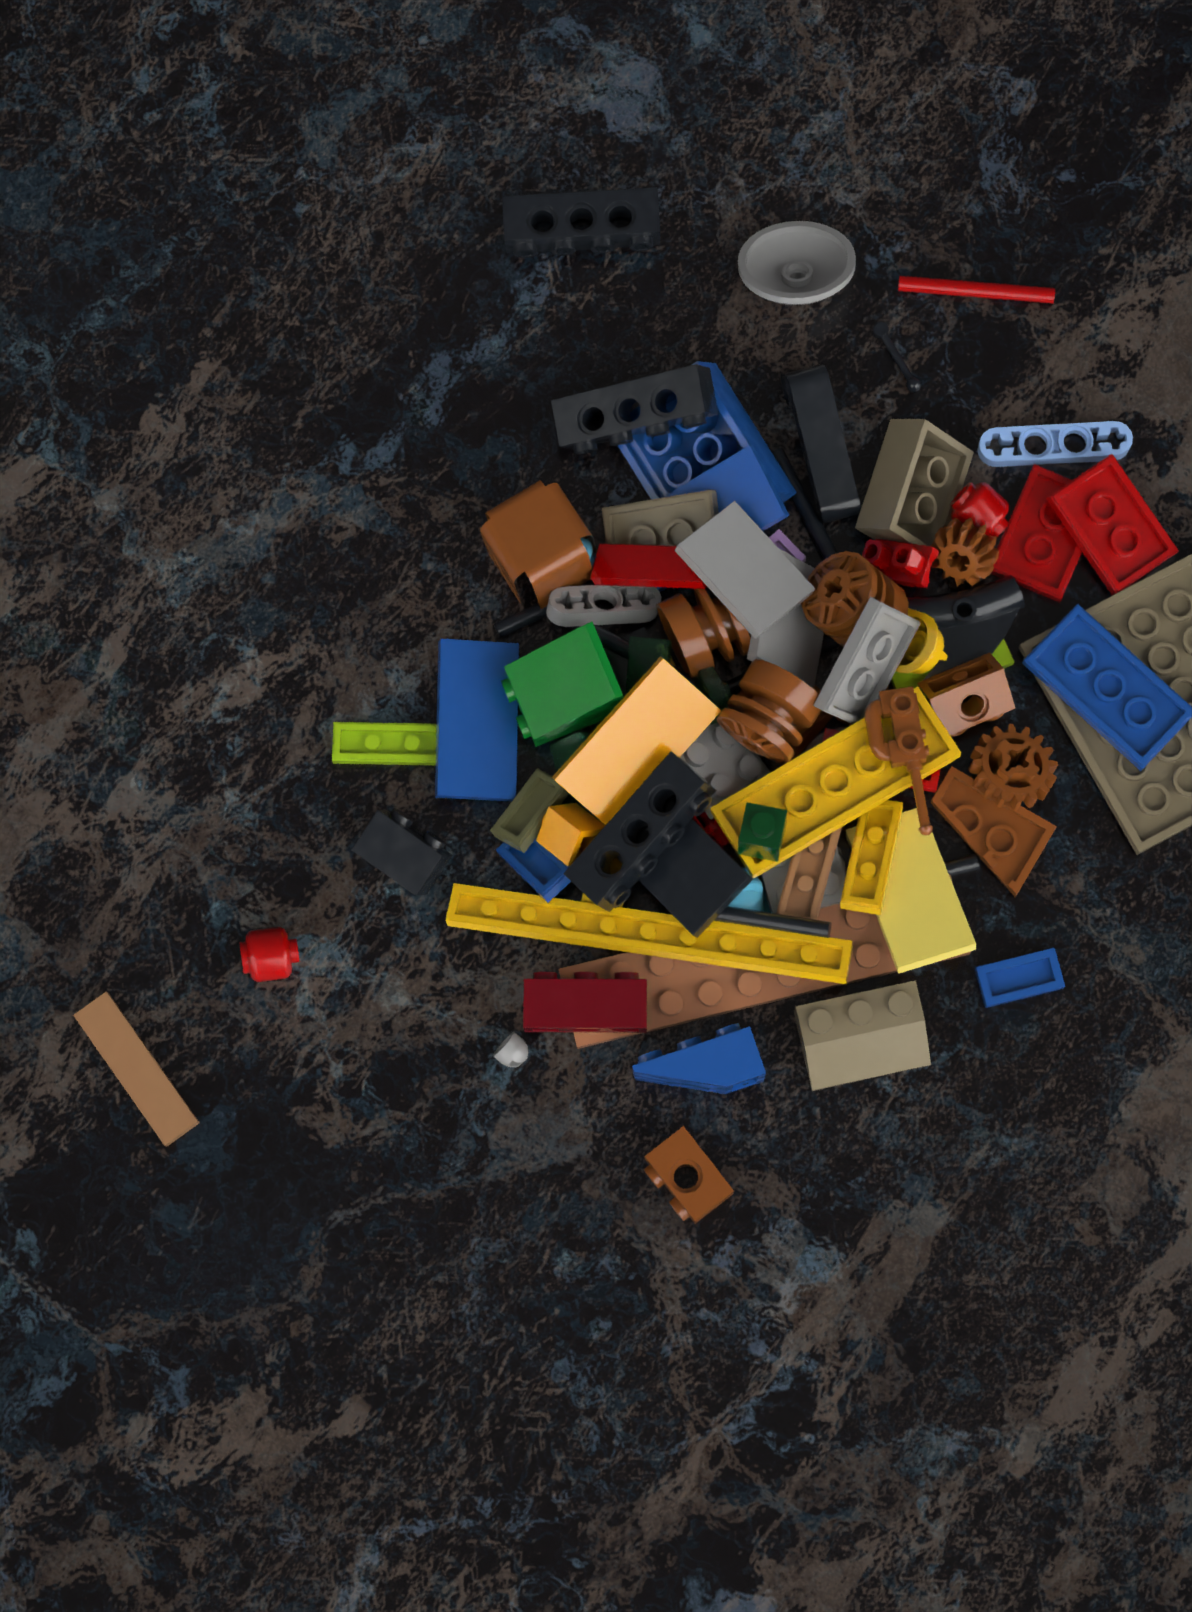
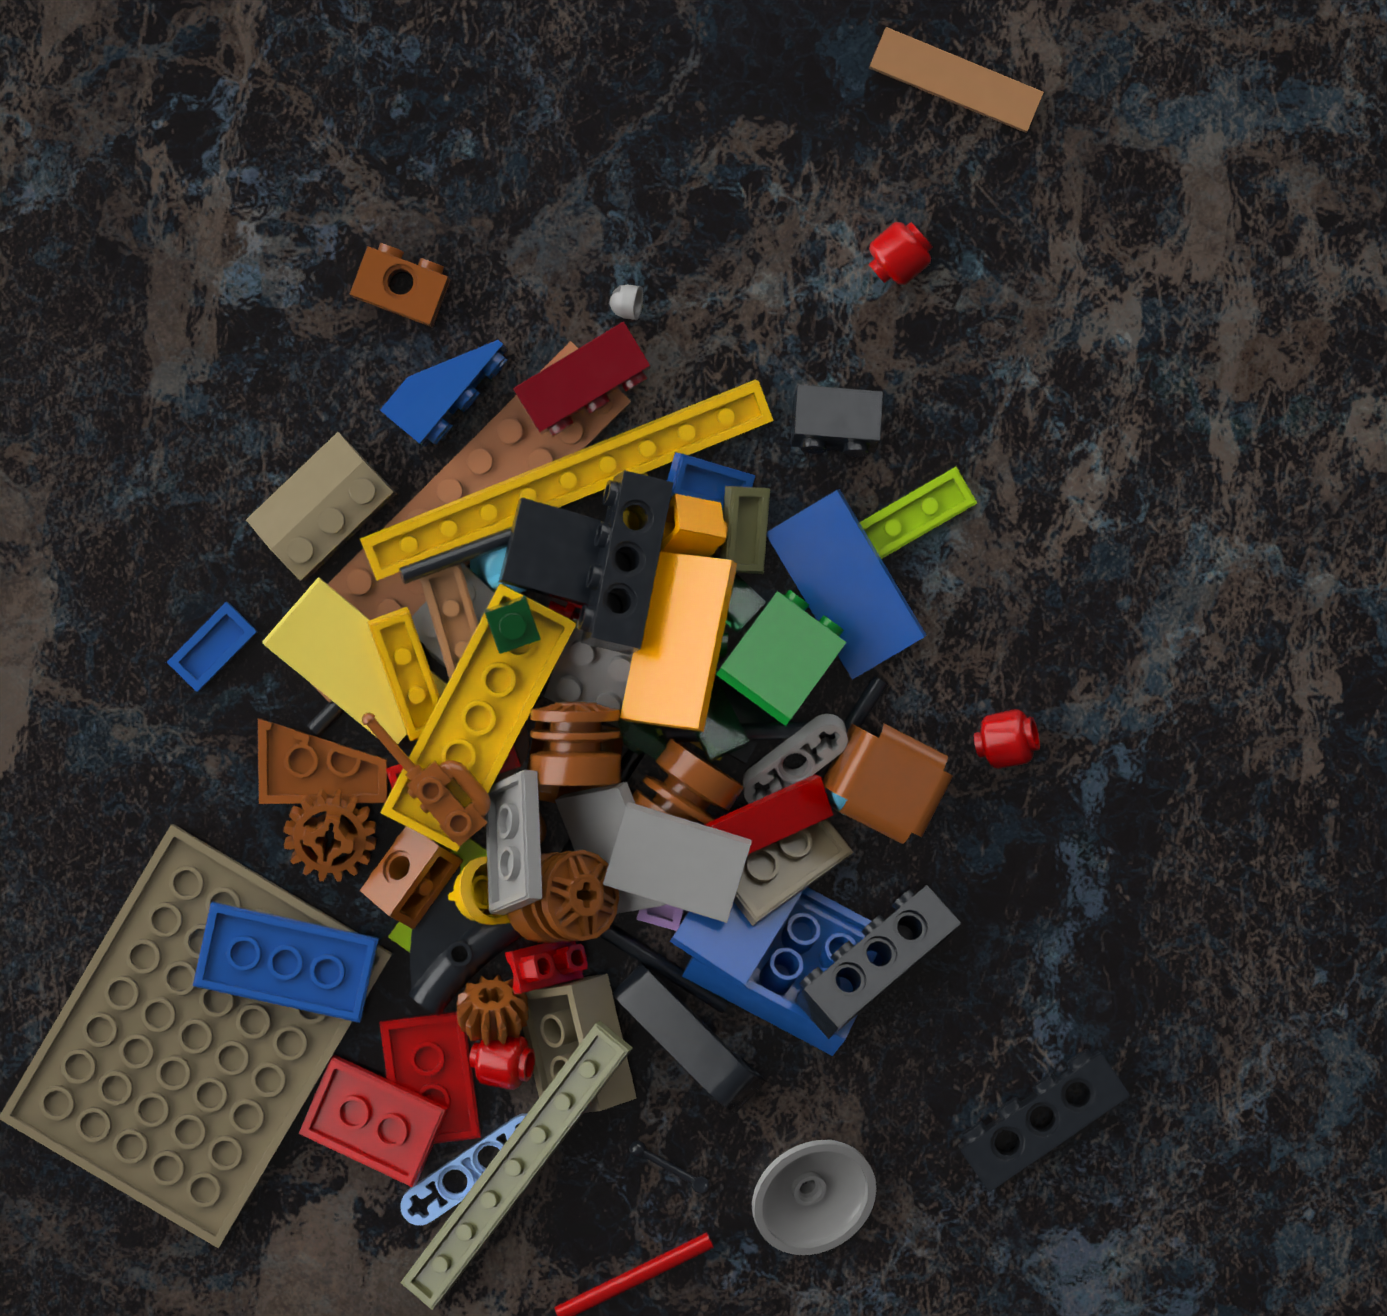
camera: 145 degrees right, 10 degrees up
none -> olive tile [400,1021,633,1310]
none -> red head [974,709,1040,769]

